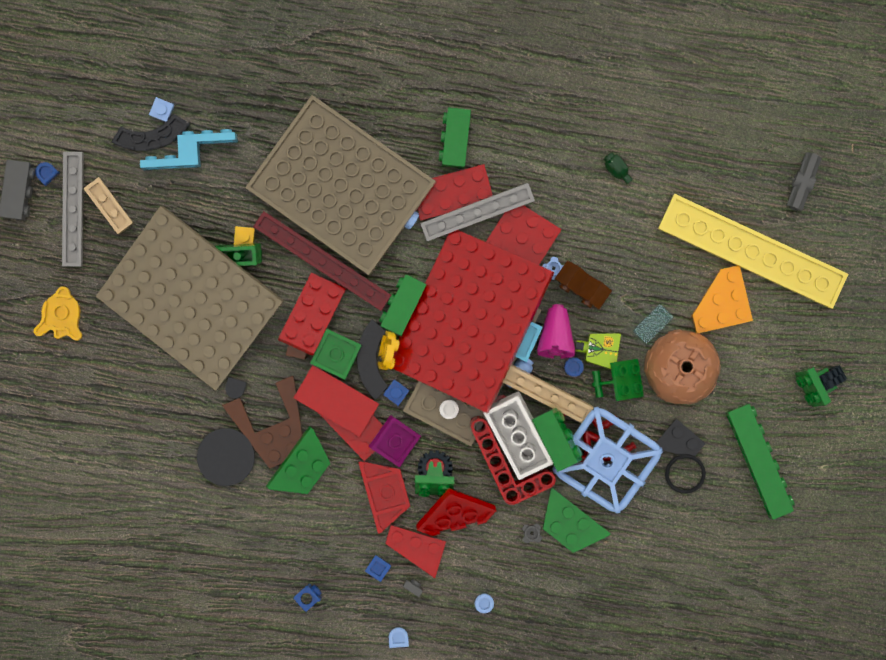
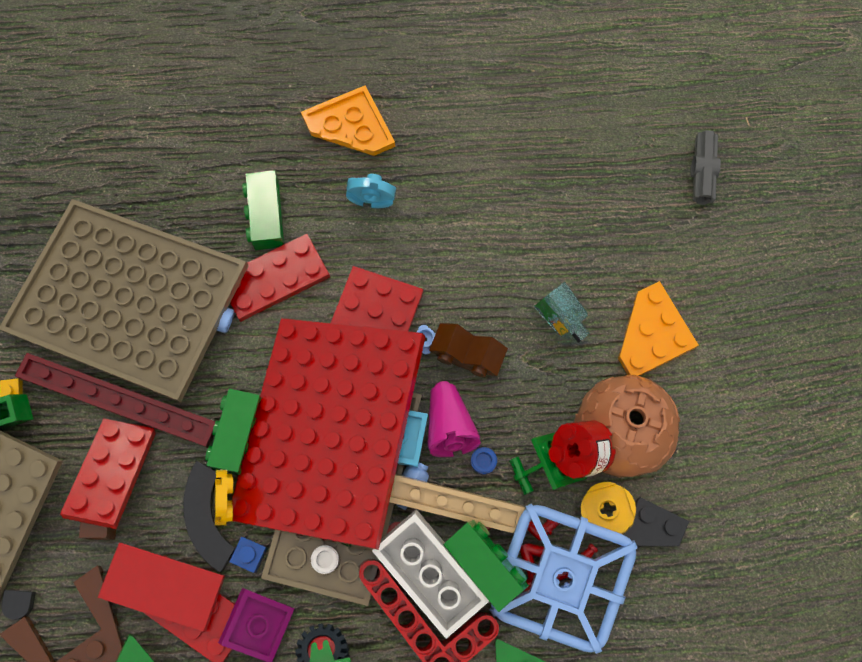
camera: 10 degrees left, 15 degrees down
green panel [310,328,362,380] -> none
light grey plate [420,183,535,241] -> none
lime torso [575,333,621,370] -> none
dark green plant [604,152,633,184] -> none
clear light blue tile [633,304,674,344] -> none
light yellow plate [658,194,848,309] -> none
black tyre [665,454,706,494] -> none
green brick [725,404,795,520] -> none
green plate [795,365,847,407] -> none
none -> light orange plate [301,85,395,156]
none -> medium azure plate [346,174,396,208]
none -> clear light blue torso [534,282,590,343]
none -> red brick [548,420,616,479]
none -> yellow plate [581,482,636,534]

